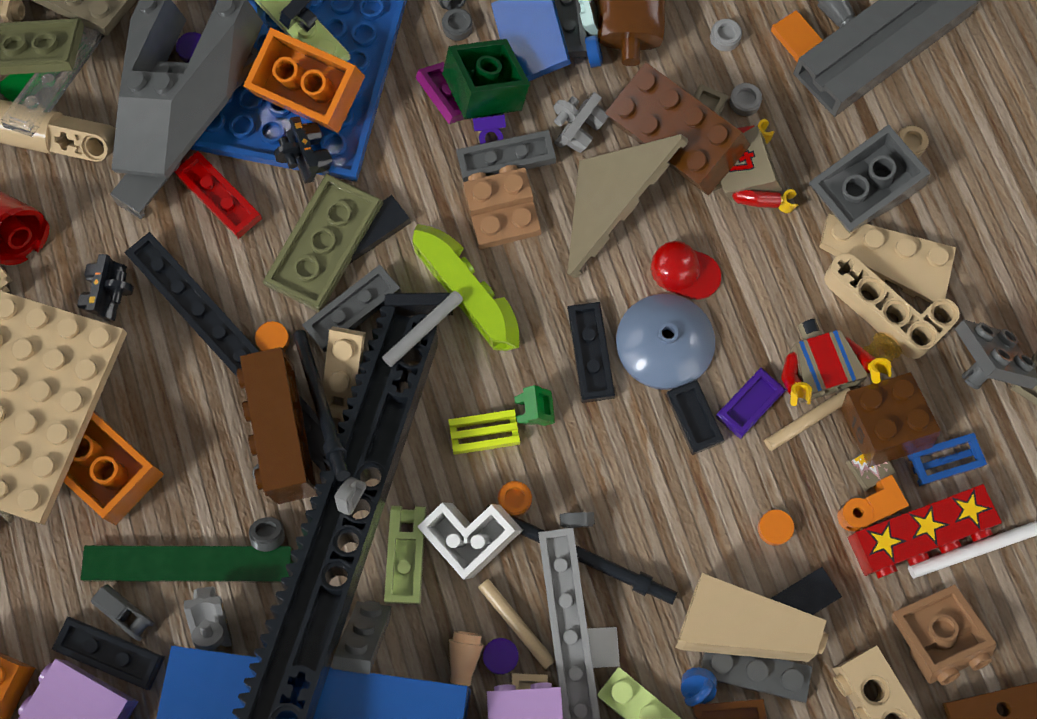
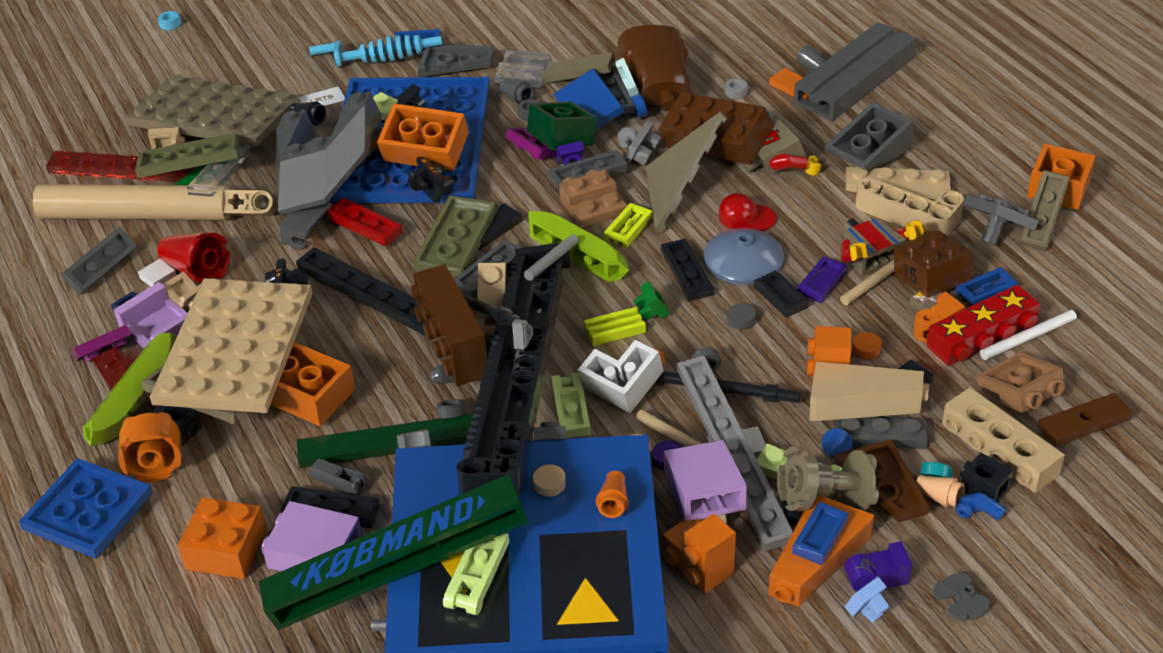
camera: 10 degrees left, 30 degrees down
none -> neon yellow tile [604,203,653,248]
none -> dark grey tile [727,303,756,329]
none -> orange brick [806,326,851,384]

